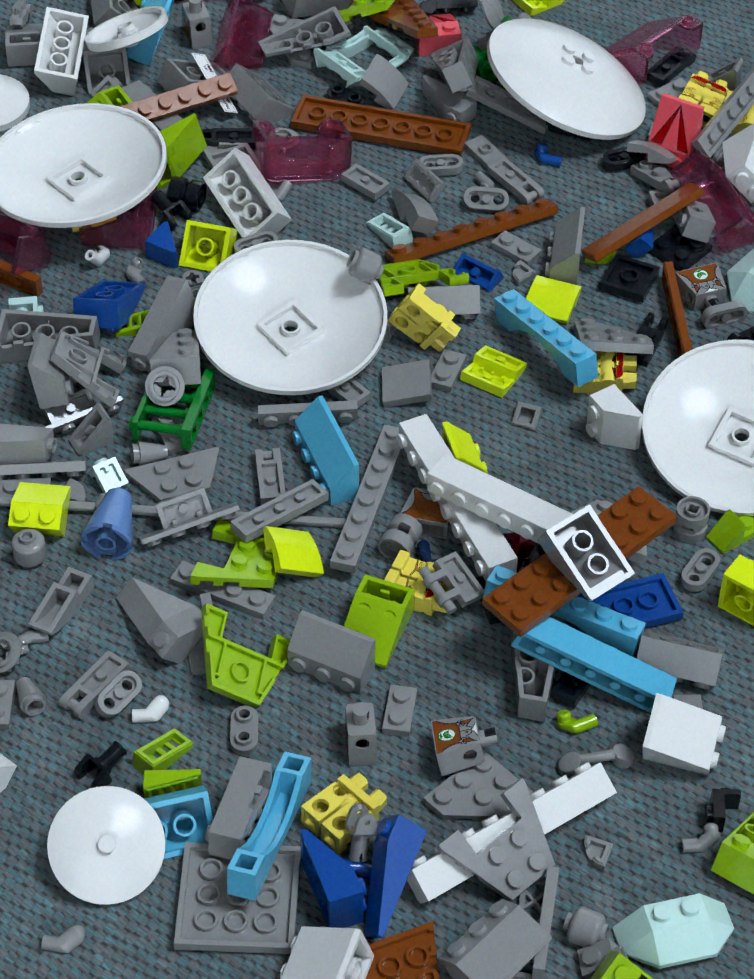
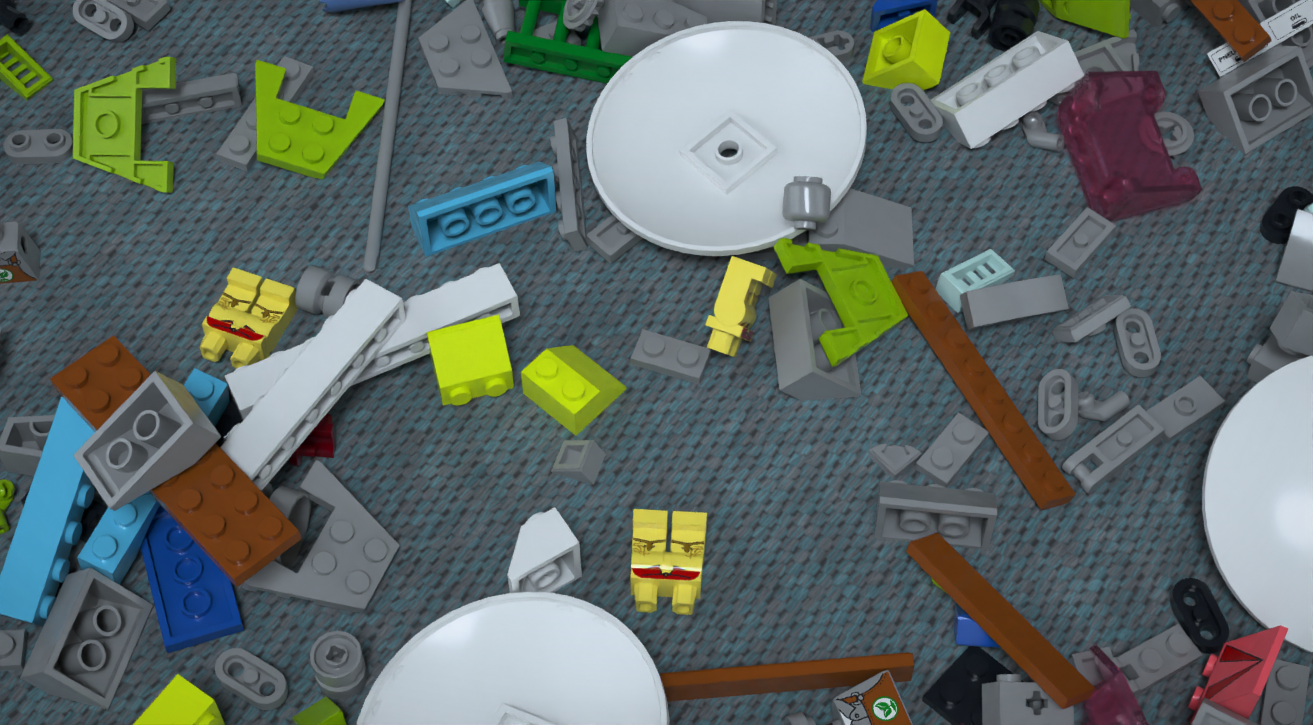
camera: 90 degrees right, 10 degrees up
light grey wedge [116,577,203,664] -> none
white arm [132,695,169,723] -> none
light grey bracket [139,487,240,547] -> none
black hinge [201,128,256,149] -> none
light grey plate [230,479,329,543] -> none
light grey plate [255,447,286,505] -> none
neon yellow slope [263,526,324,577] -> none
light grey slope [287,610,375,694] -> none
dark orange plate [291,95,471,157] -> none
light grey plate [330,425,403,573] -> none
lime slope [344,574,415,668] -> none
light grey tile [382,359,432,407] -> none
light grey plate [382,685,418,737] -> none
dark blue arm [417,540,438,562] -> none
light grey plate [419,551,484,615] -> none
blue slope [453,253,504,292] -> none
neon yellow slope [460,345,527,398] -> none
medium azure arch [494,289,598,387] -> none
neon yellow slope [526,275,582,324] -> none
blue arm [534,143,562,167] -> none
light grey plate [574,318,654,354] -> none
black plate [599,254,660,303] -> none
black hinge [625,312,669,367] -> none
light grey slope [627,140,677,164] -> none
none -> neon yellow slope [521,345,626,436]

